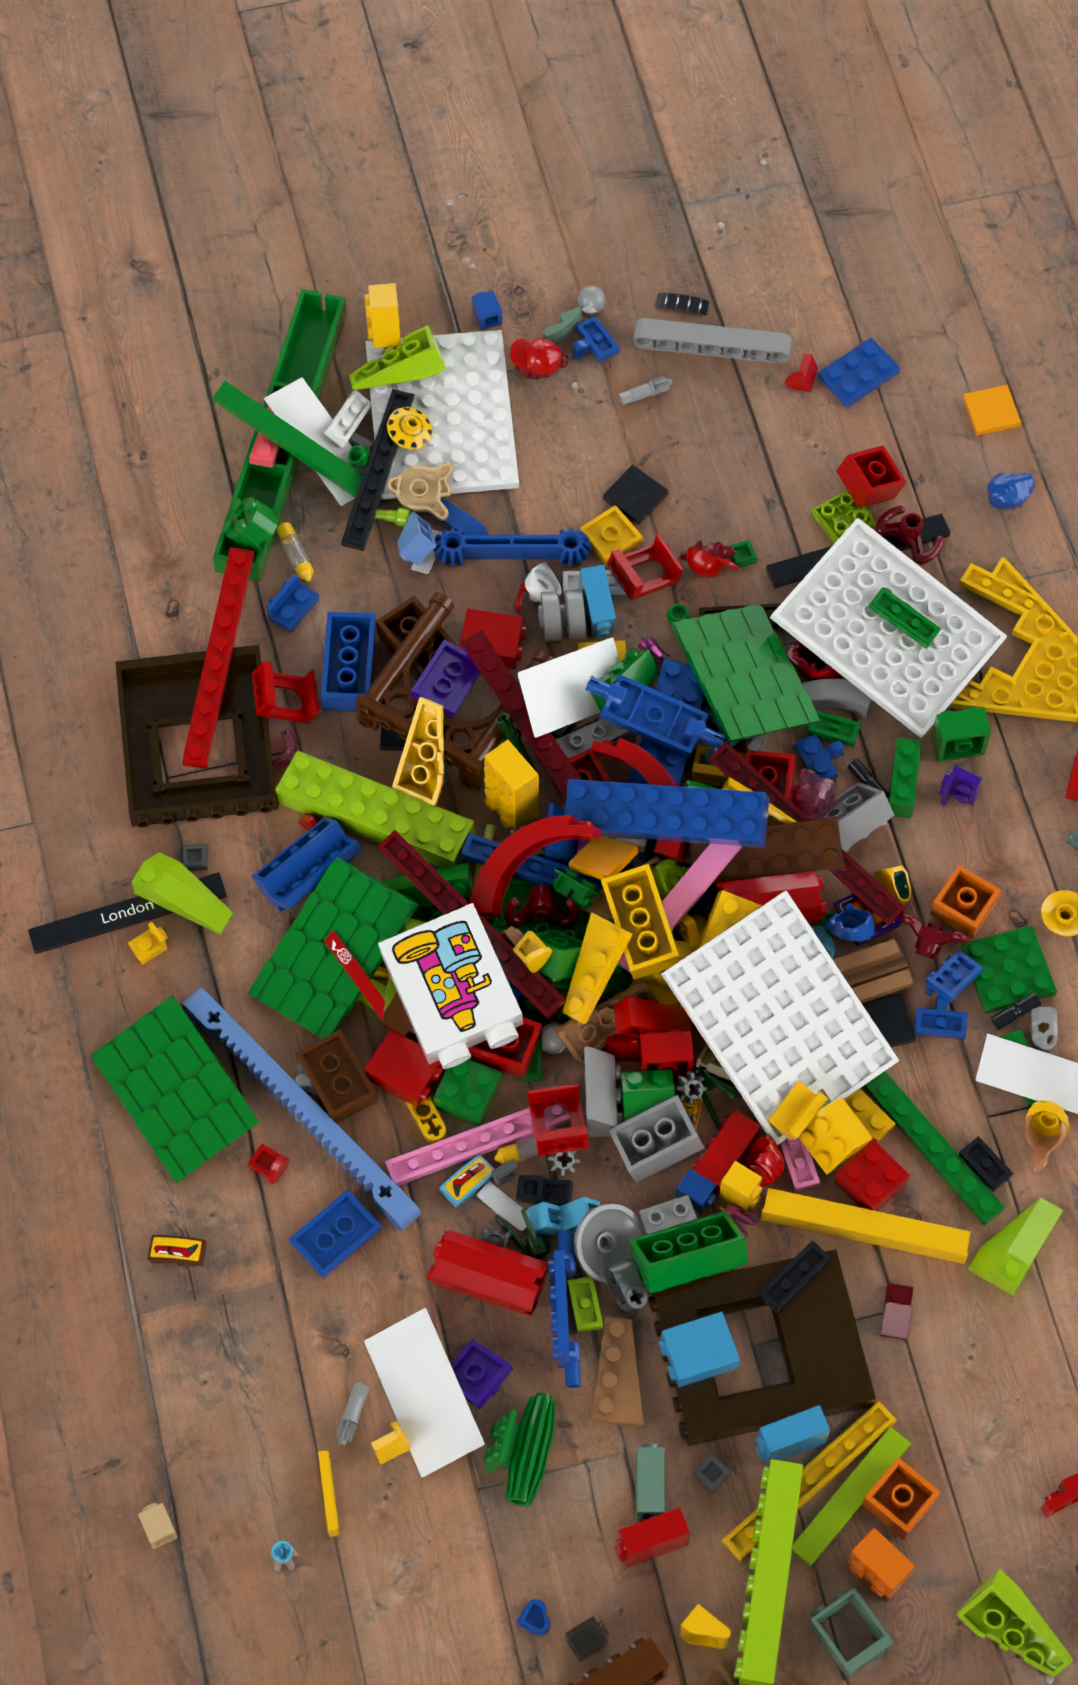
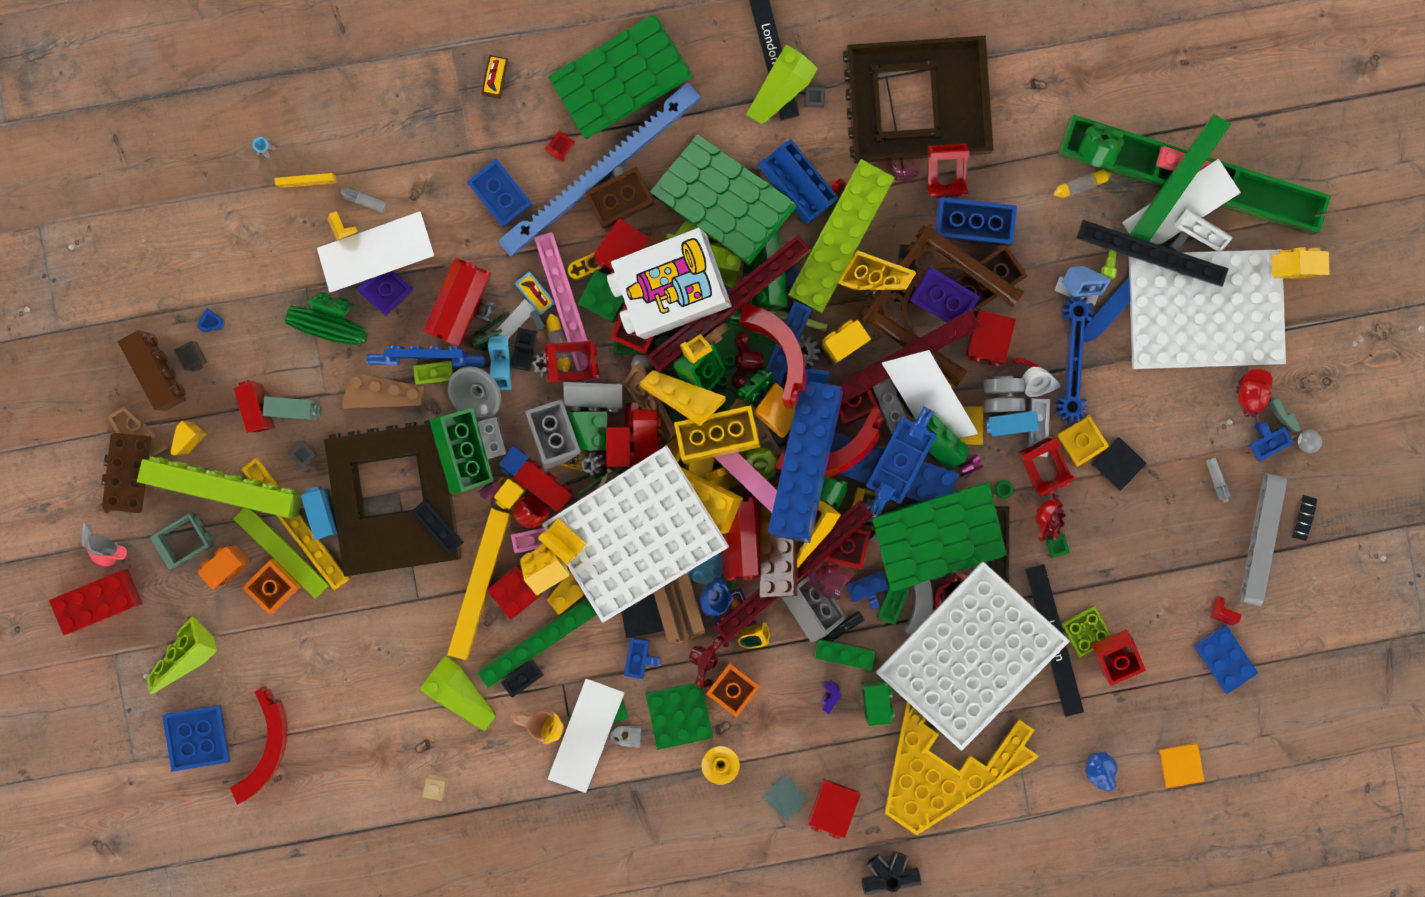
camera: 95 degrees right, 25 degrees up
yellow bracket [128,922,168,965] -> none
tan brick [138,1503,178,1550] -> none
red plate [182,547,254,769] -> none
blue bracket [266,574,319,633] -> none
red sticker [324,930,386,1021] -> none
green plate [348,445,370,468] -> none
lime wedge [349,325,447,390] -> none
yellow dish [387,407,433,450] -> none
tan tile [387,462,454,521] -> none
blue brick [472,290,502,331] -> none
dark green pin [495,713,537,772] -> none
dark grey piece [604,1258,648,1312] -> none
dark azure brick [658,1312,740,1388] -> none
green tile [868,587,941,649] -> none
dark red piece [875,505,944,565] -> none
slope [880,1283,914,1340] -> none
blue bracket [925,950,983,1003] -> none
black piece [990,992,1042,1030] -> none

